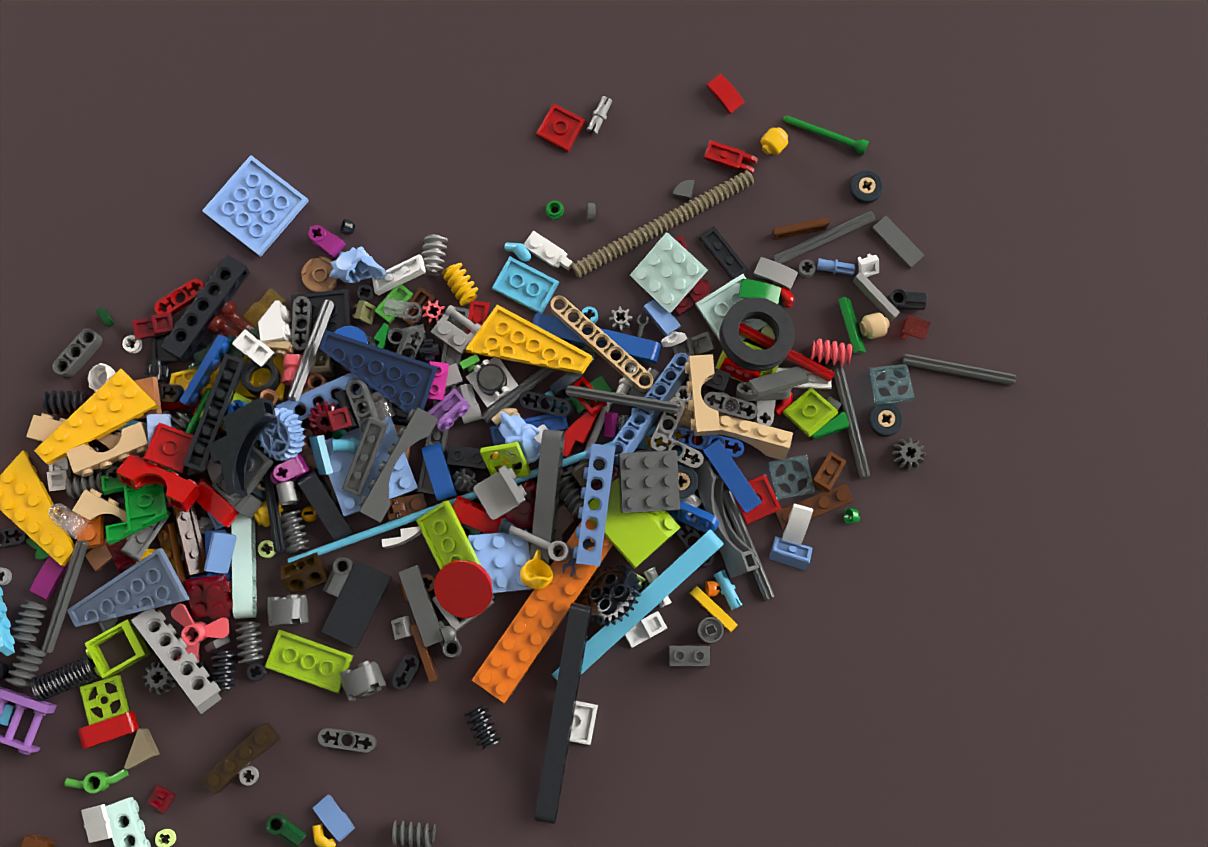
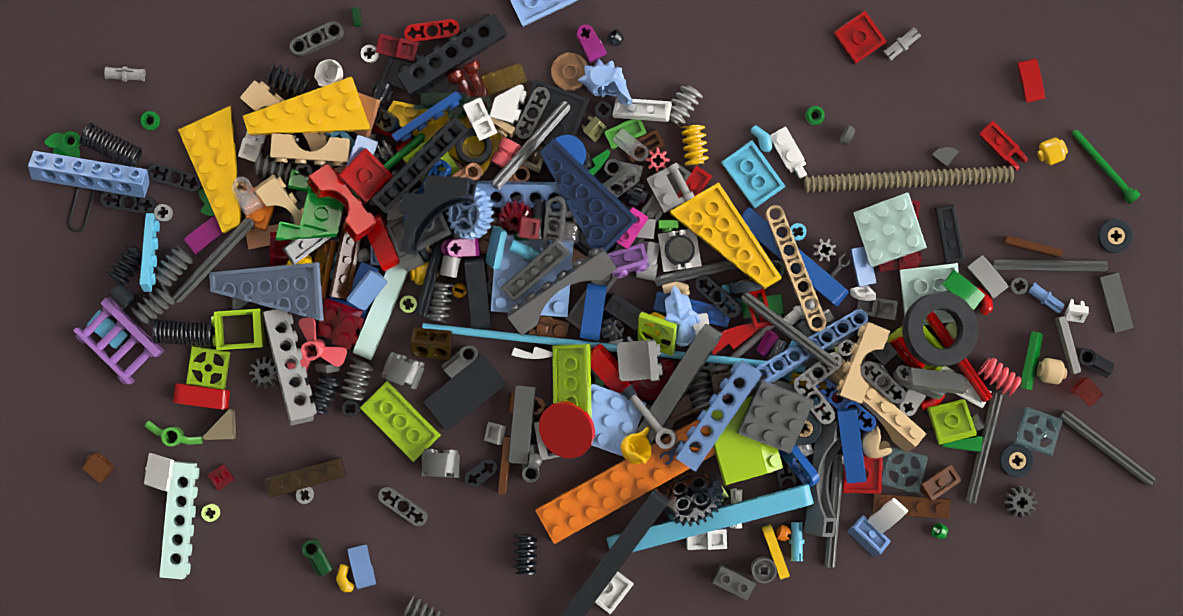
camera: 30 degrees right, 10 degrees up
none -> tan helmet [861,425,892,458]

